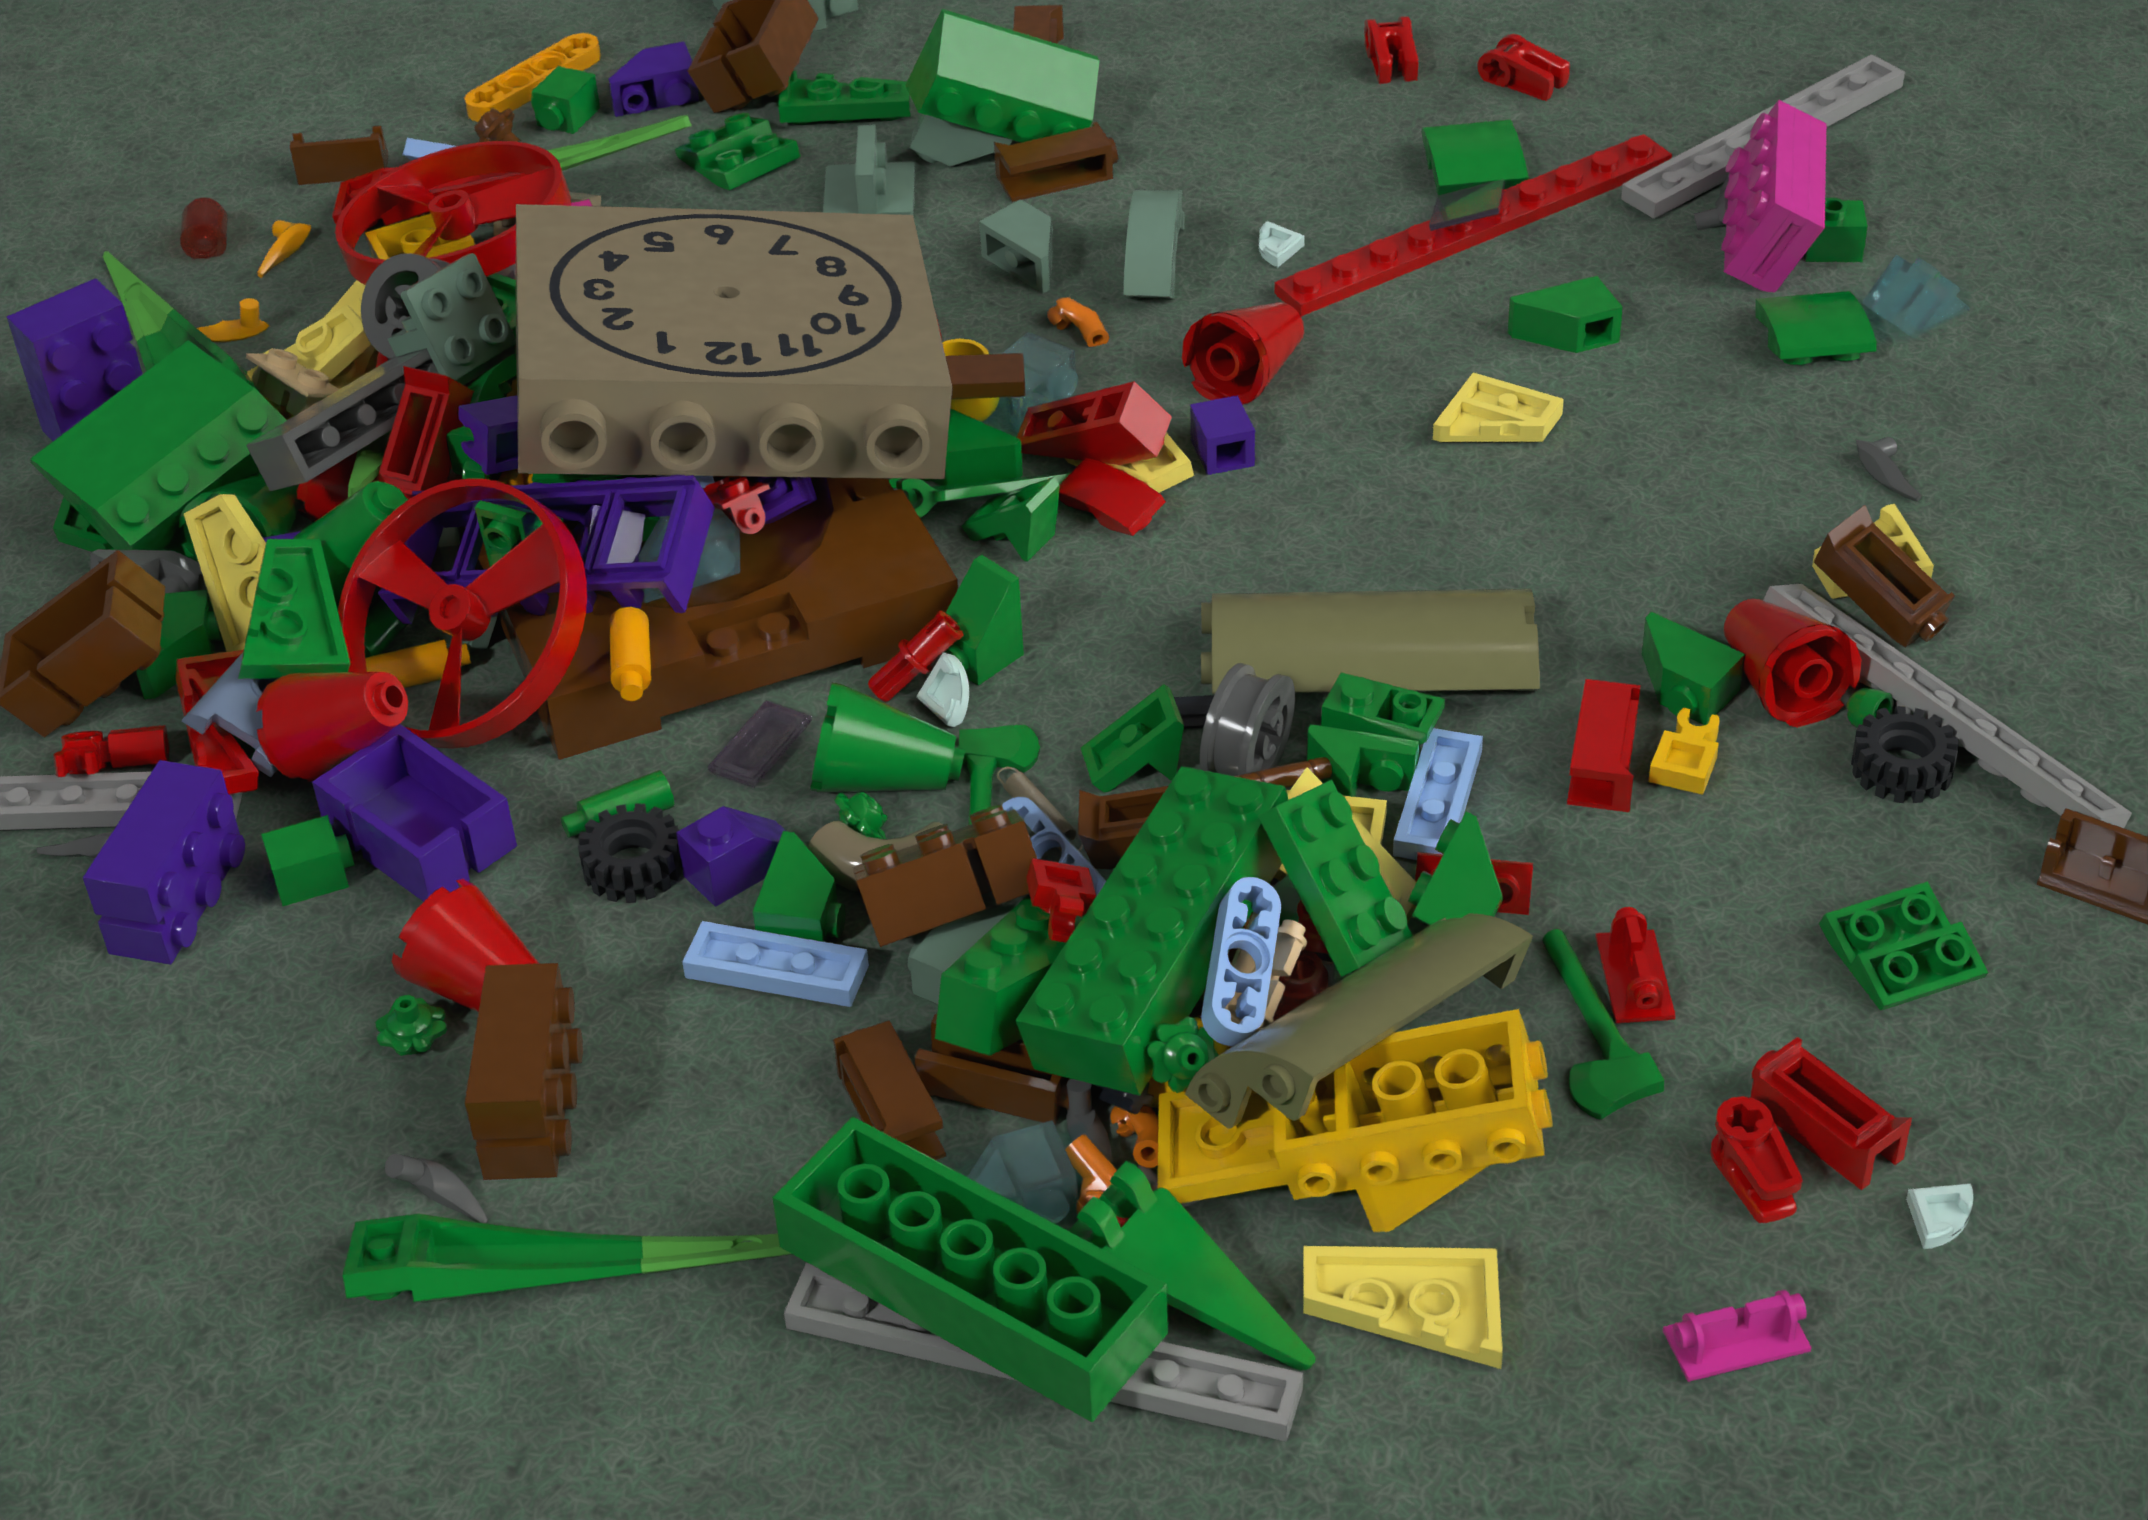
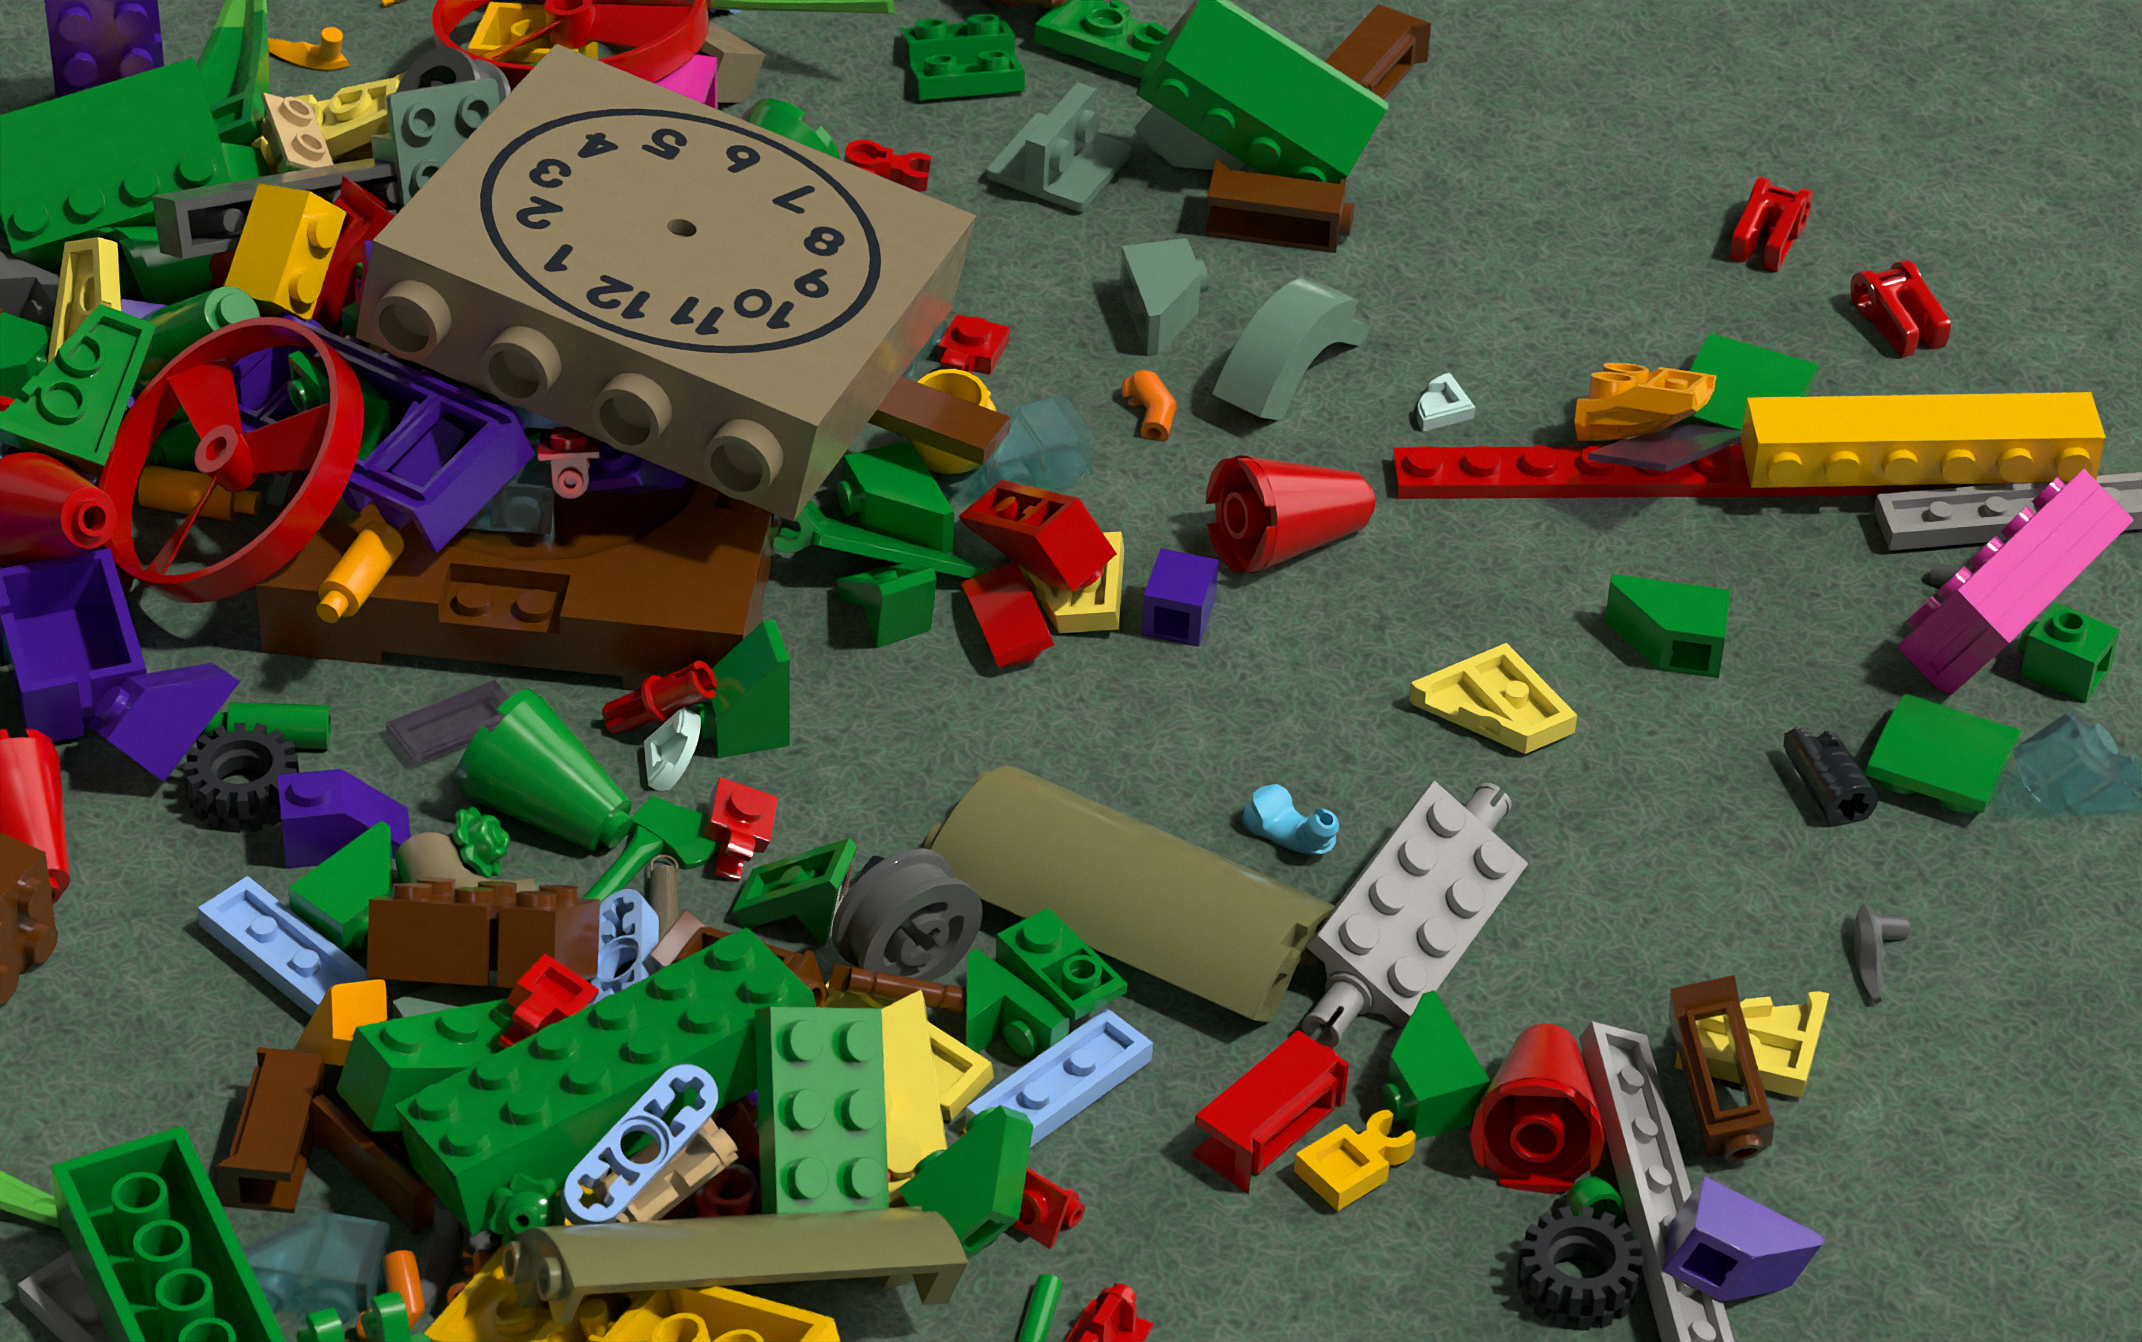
camera: 25 degrees right, 0 degrees up
none -> dark purple slope [89,663,240,782]
none -> yellow brick [224,183,346,321]
none -> light orange slope [295,979,387,1066]
none -> red plate [703,777,778,882]
none -> medium azure piece [1242,784,1339,855]
none -> light grey plate [1302,780,1528,1048]
none -> light orange slope [1574,363,1716,441]
none -> dark purple slope [1662,1176,1824,1301]
none -> yellow brick [1740,392,2106,488]
none -> black hinge [1783,727,1878,827]

